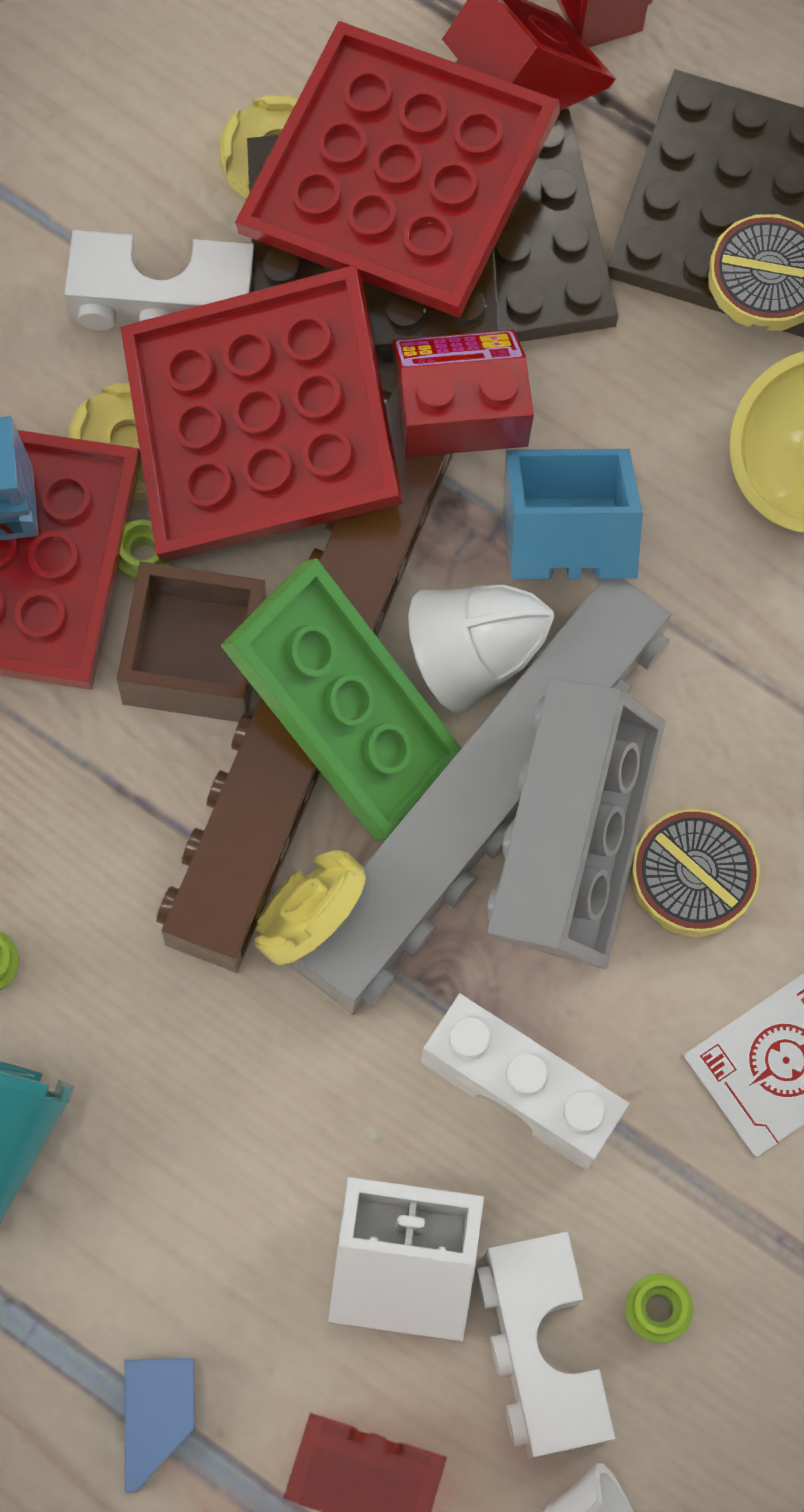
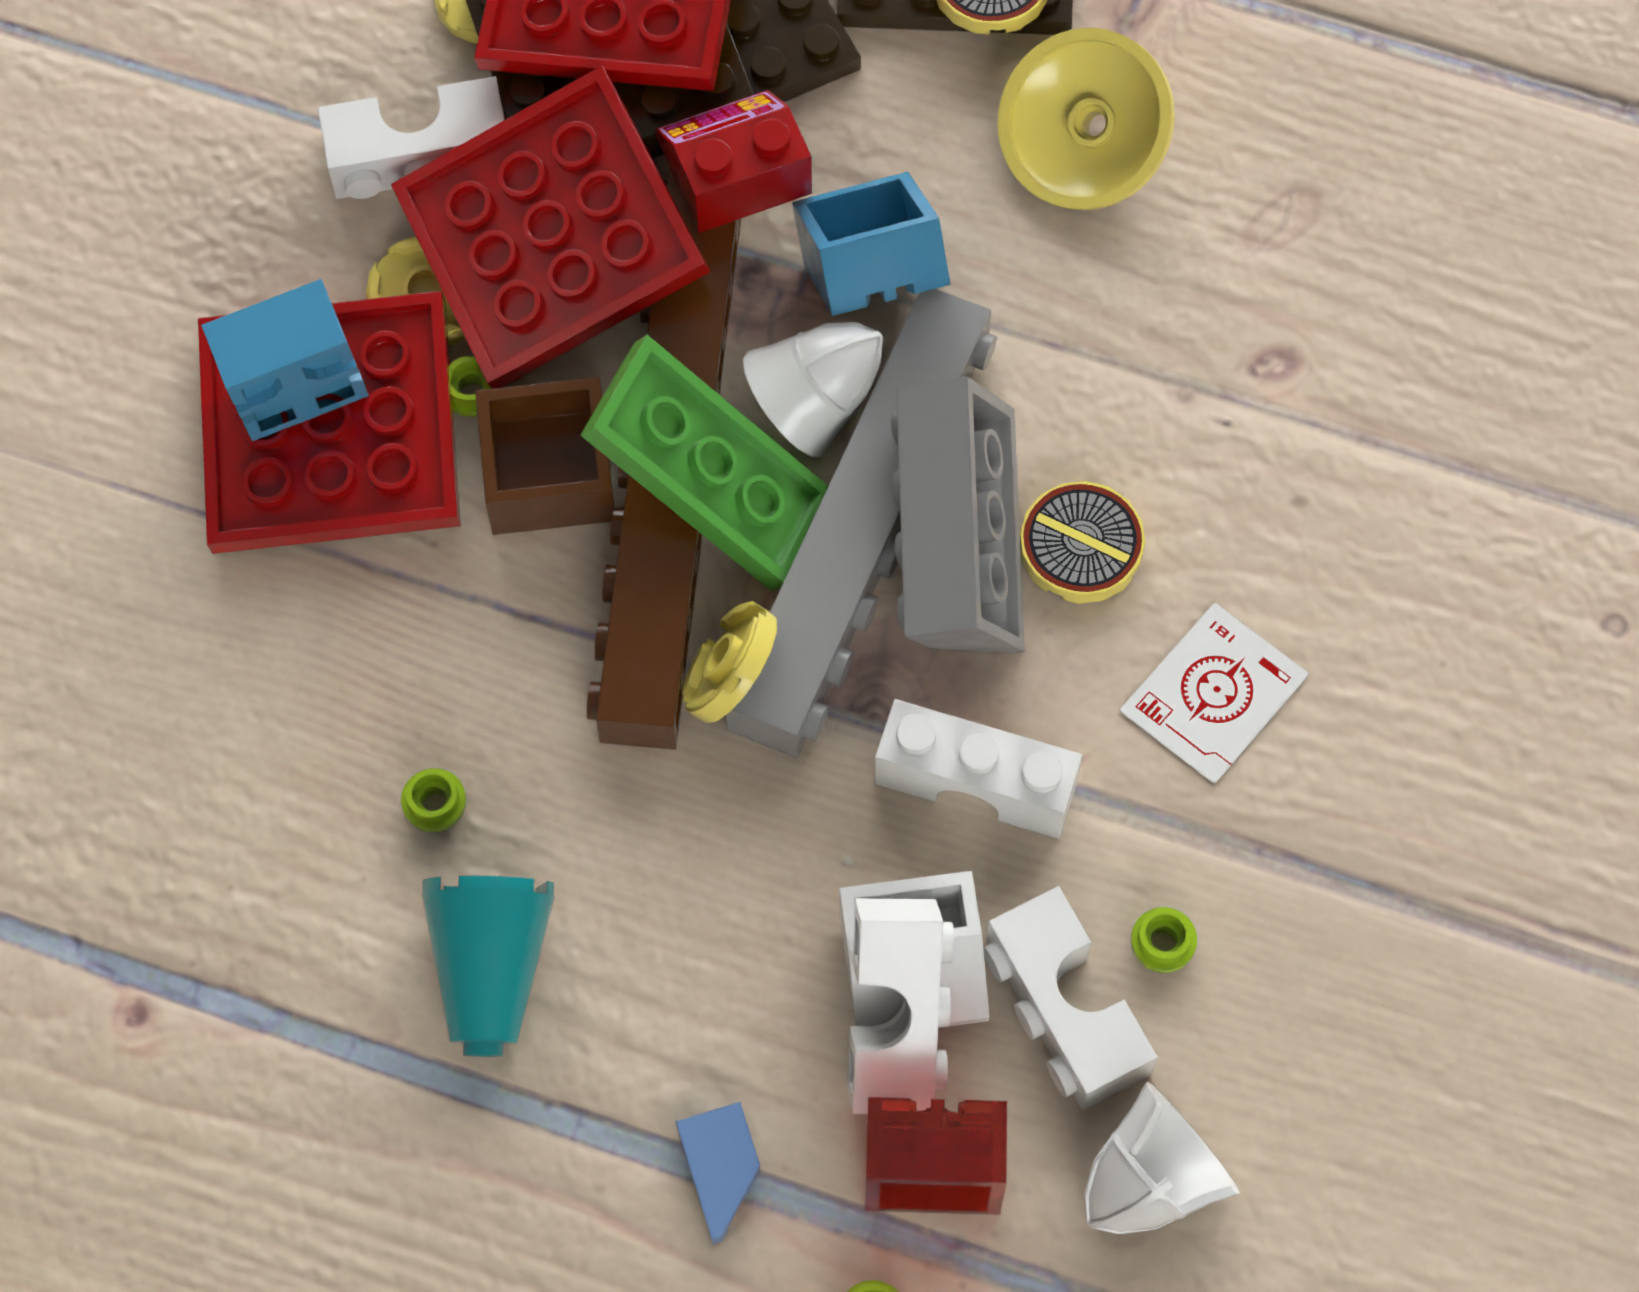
camera: 10 degrees left, 5 degrees down
none -> white arch [847,898,954,1115]

